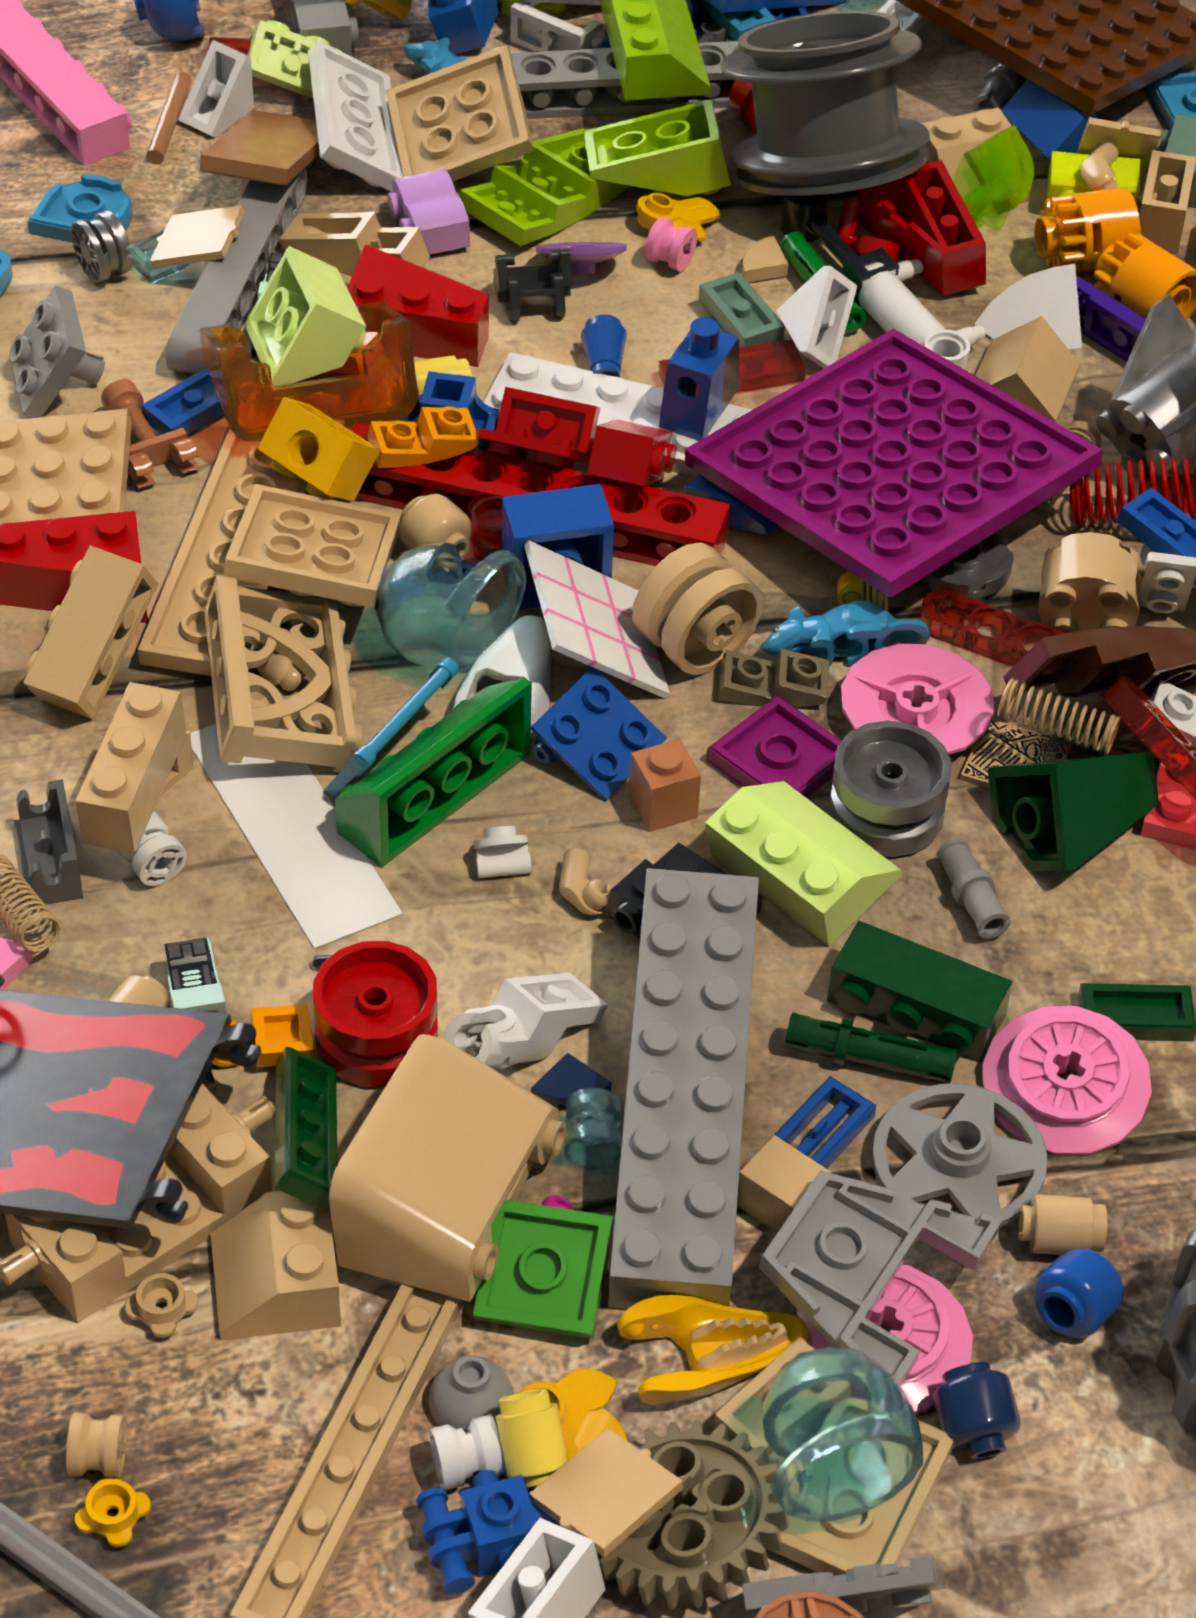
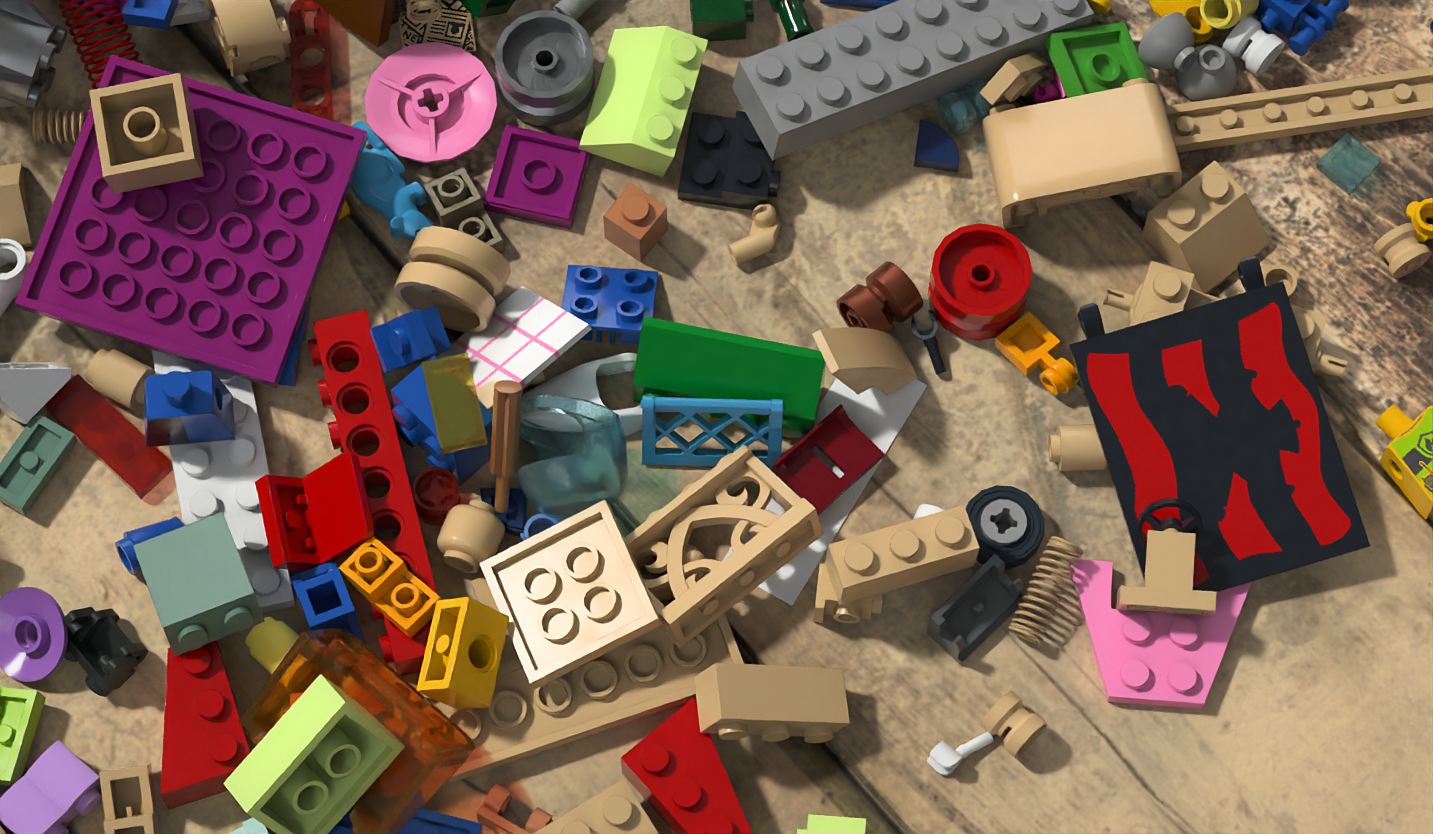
camera: 120 degrees left, 20 degrees up
leg [164,937,226,1013] -> none
dark green tile [274,1047,338,1212] -> none
white plate [444,973,608,1069] -> none
white plate [474,826,532,879] -> none
red brick [587,419,676,486] -> none
none -> tan brick [85,348,155,410]
none -> tan brick [89,73,204,194]
none -> sand green brick [133,511,265,656]
none -> blue brick [368,305,452,373]
none -> clear yellow tile [421,353,488,454]
none -> medium nougat axle [490,380,522,514]
none -> dark red piece [773,404,884,516]
none -> tan slope [812,327,918,396]
none -> copper wheel [836,261,923,334]
none -> black wheel [966,485,1044,569]
none -> tan plate [979,51,1048,105]
none -> light grey brick [1138,12,1199,72]
none -> clear light blue tile [1316,132,1381,196]

